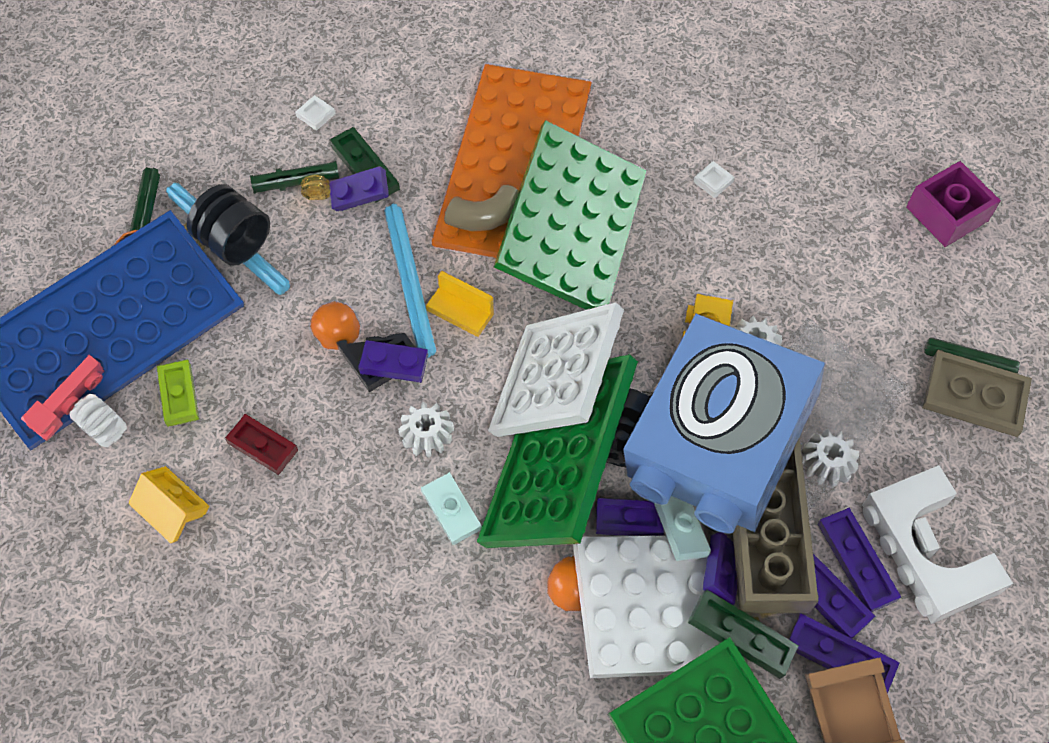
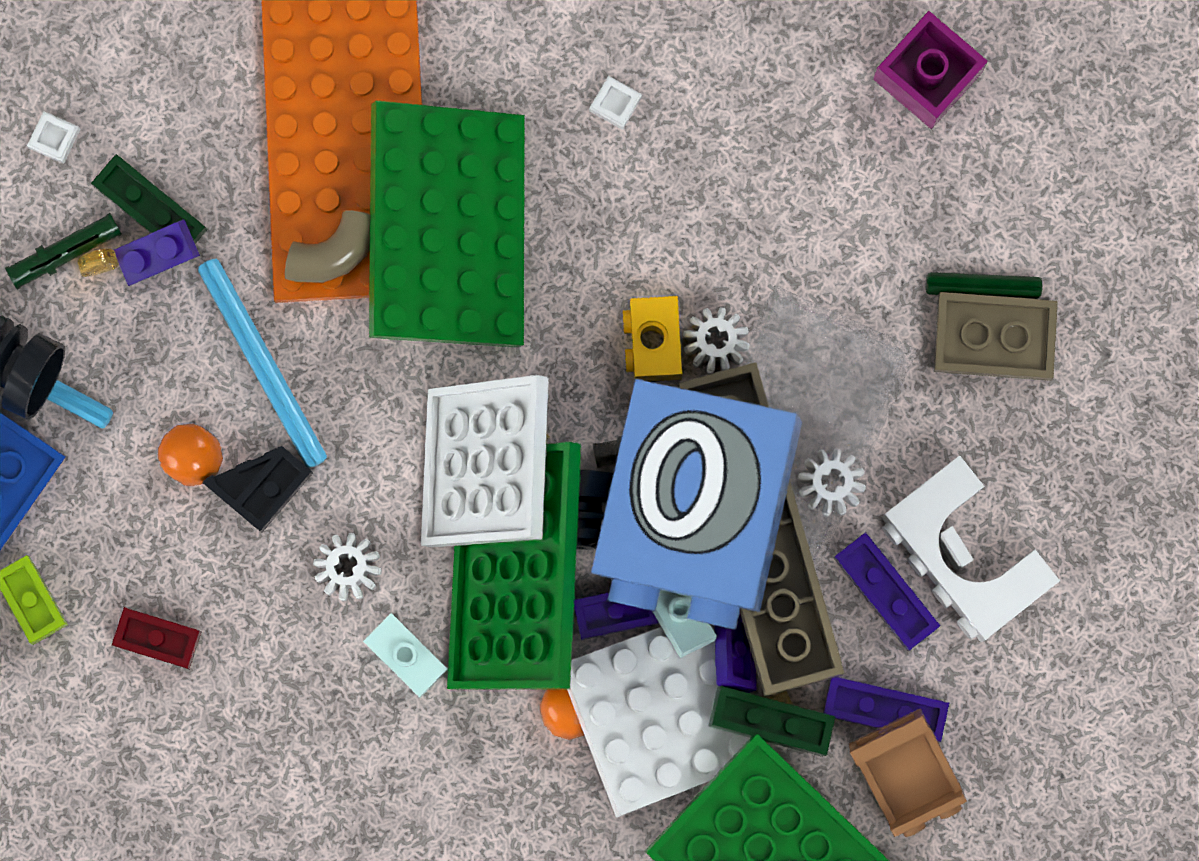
camera: 15 degrees left, 20 degrees up
yellow panel [129,466,210,543] -> none
dark purple plate [359,340,428,383] -> none
yellow panel [426,271,494,337] -> none
dark purple plate [813,554,876,639] -> none

